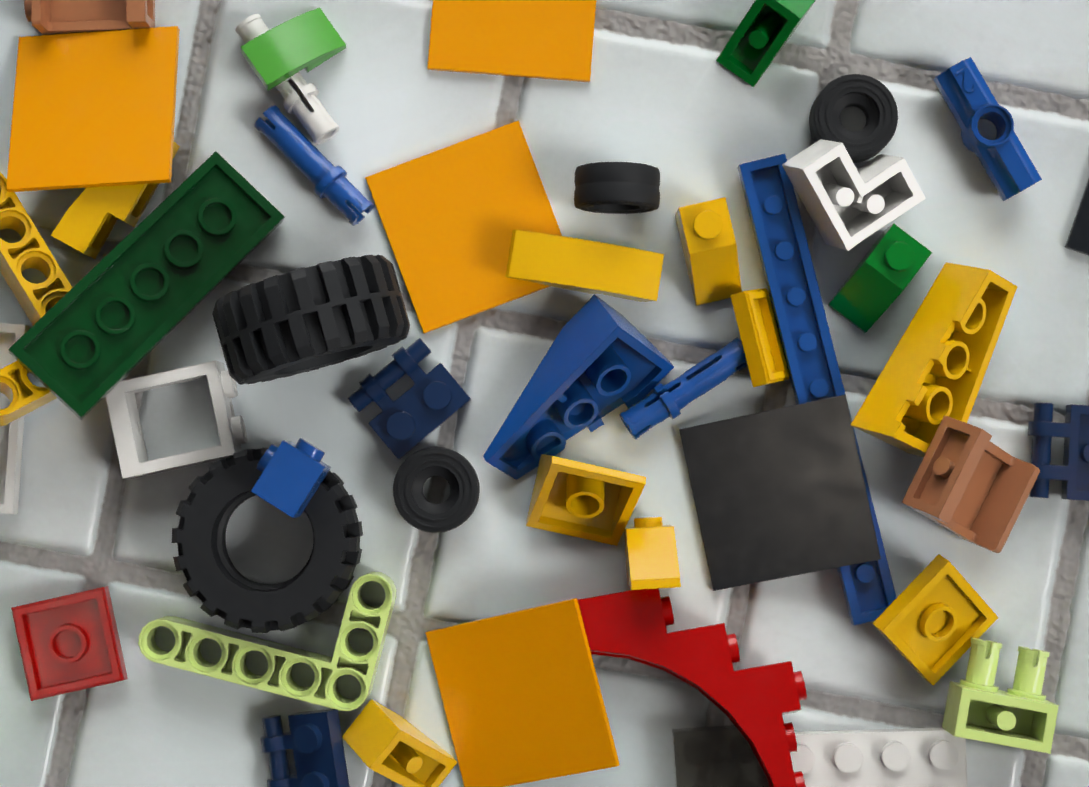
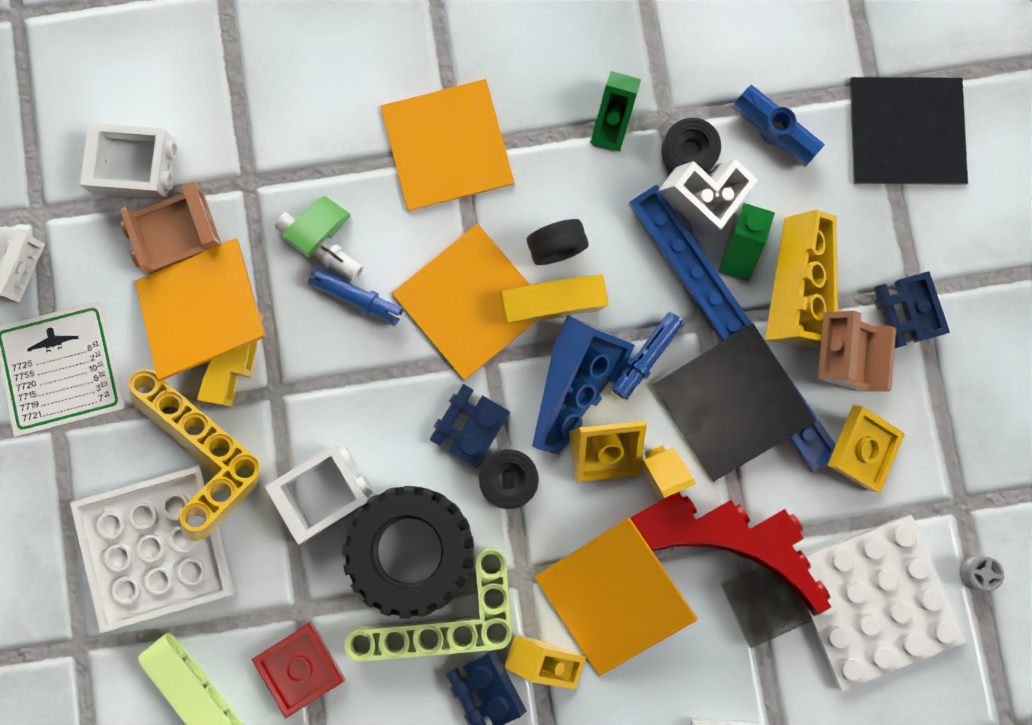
camera: 20 degrees left, 5 degrees down
dark green plate [8,151,285,420] -> none
black tyre [212,255,410,385] -> none
blue brick [251,438,331,518] -> none
yellow slope [675,197,742,306] -> none
yellow tile [730,288,790,387] -> none
yellowish green brick [942,638,1059,754] -> none

